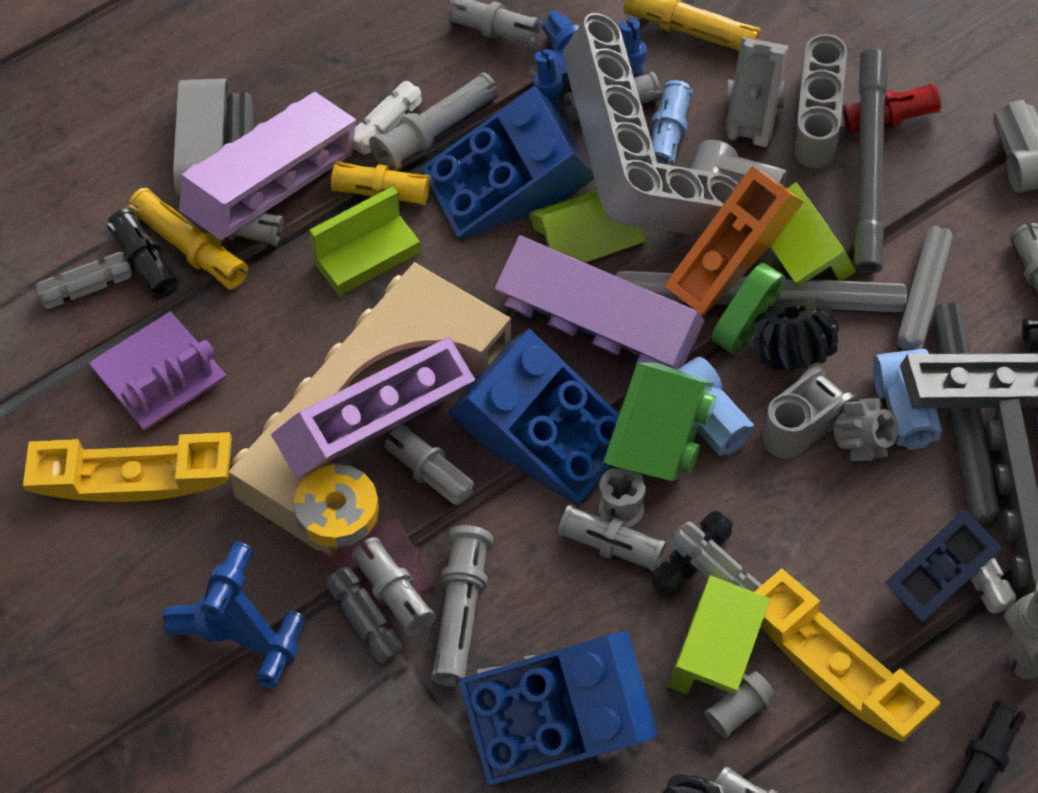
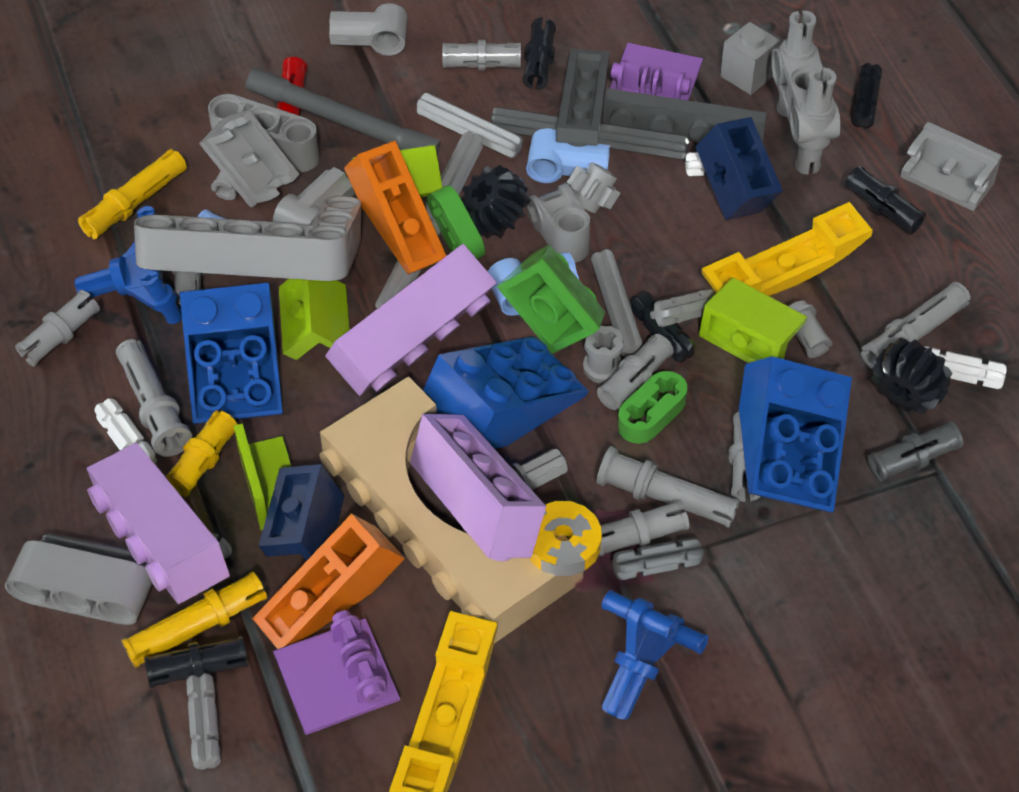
camera: 75 degrees left, 5 degrees down
none -> orange slope [252,514,405,649]
none -> dark blue panel [259,464,345,561]
none -> light grey axle [591,249,643,357]
none -> bright green beam [618,371,687,444]

